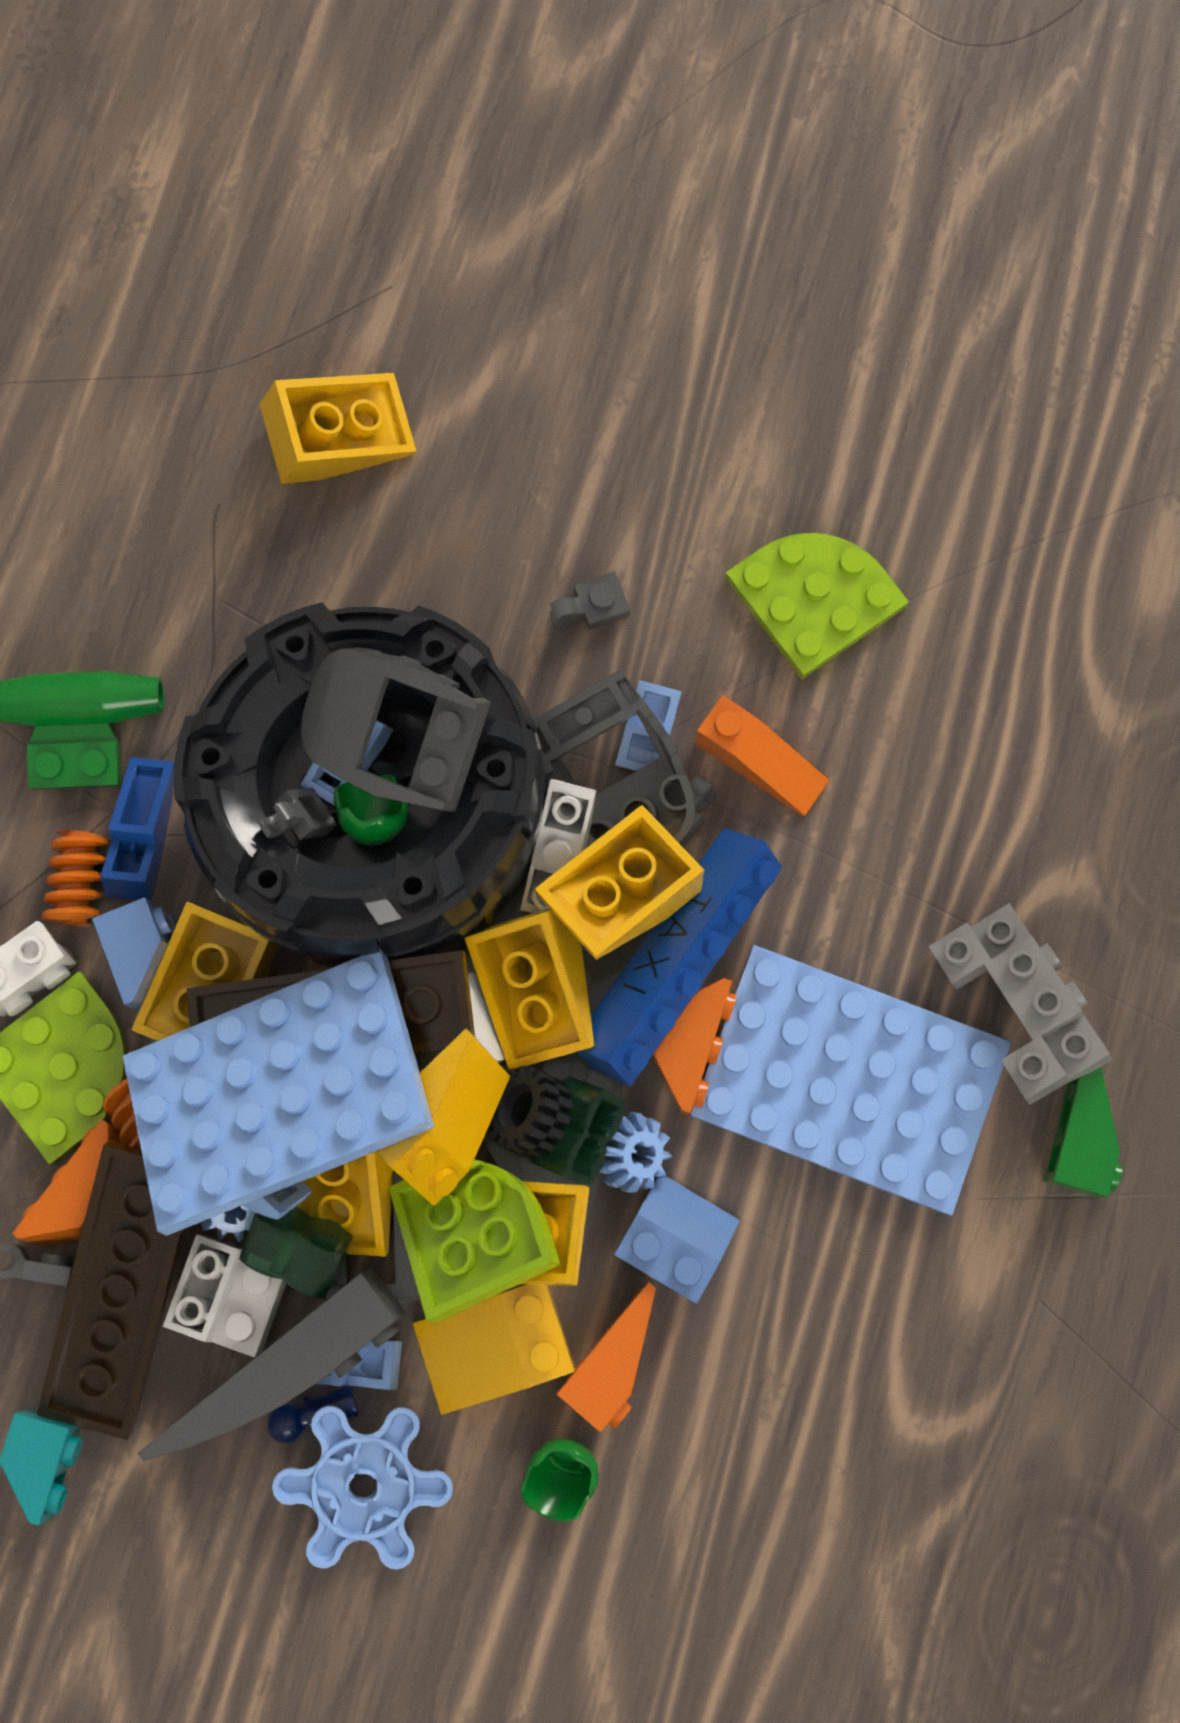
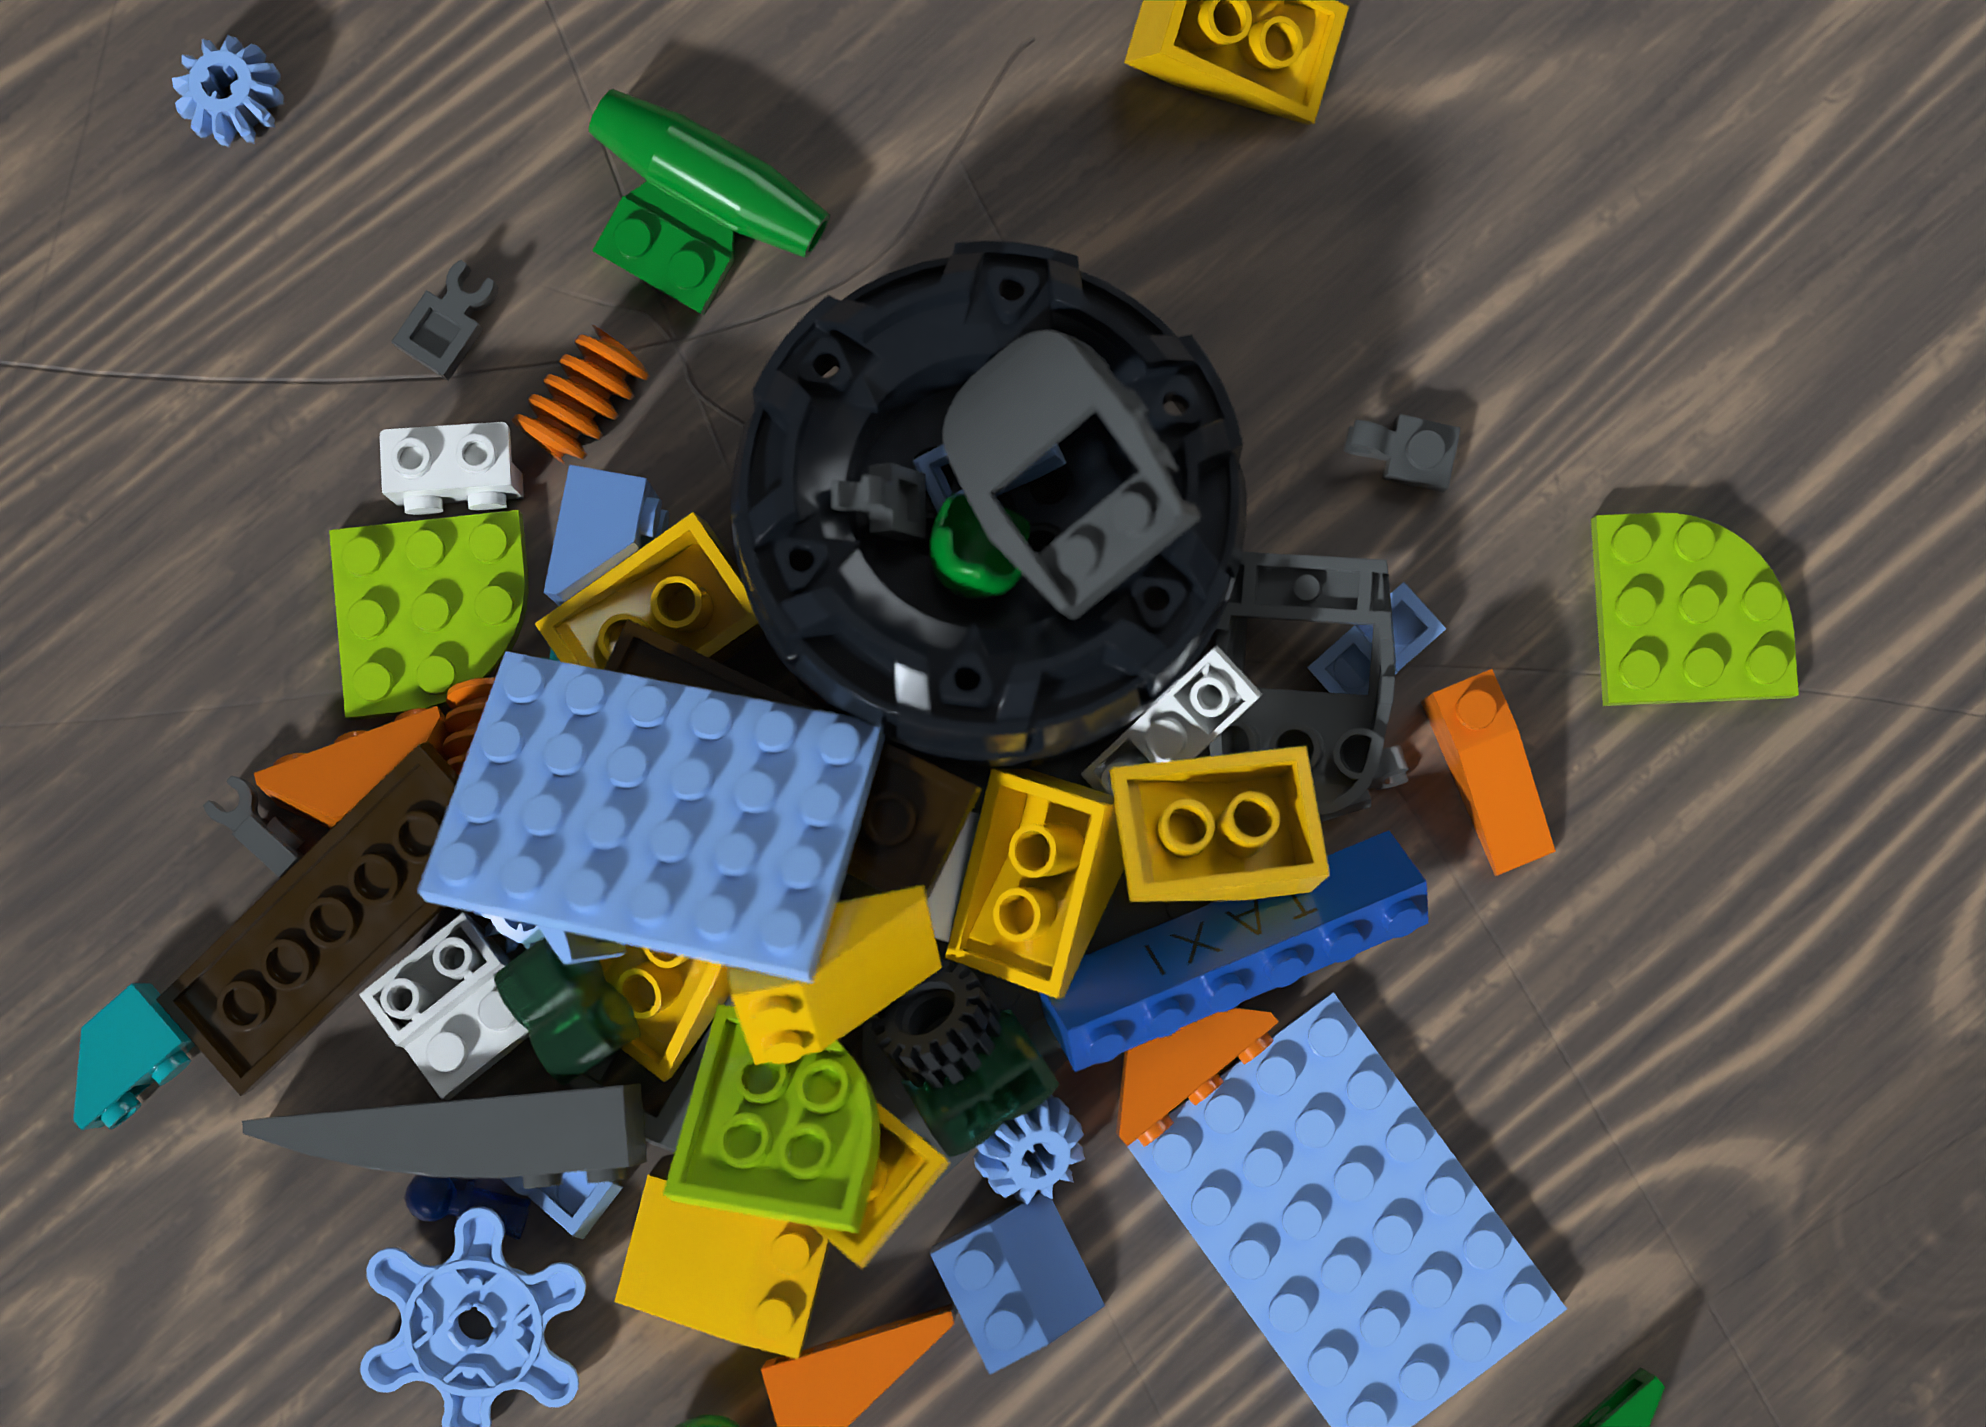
camera: 30 degrees right, 5 degrees up
blue slope [100,757,175,901] -> none
light grey bracket [928,903,1113,1105] -> none

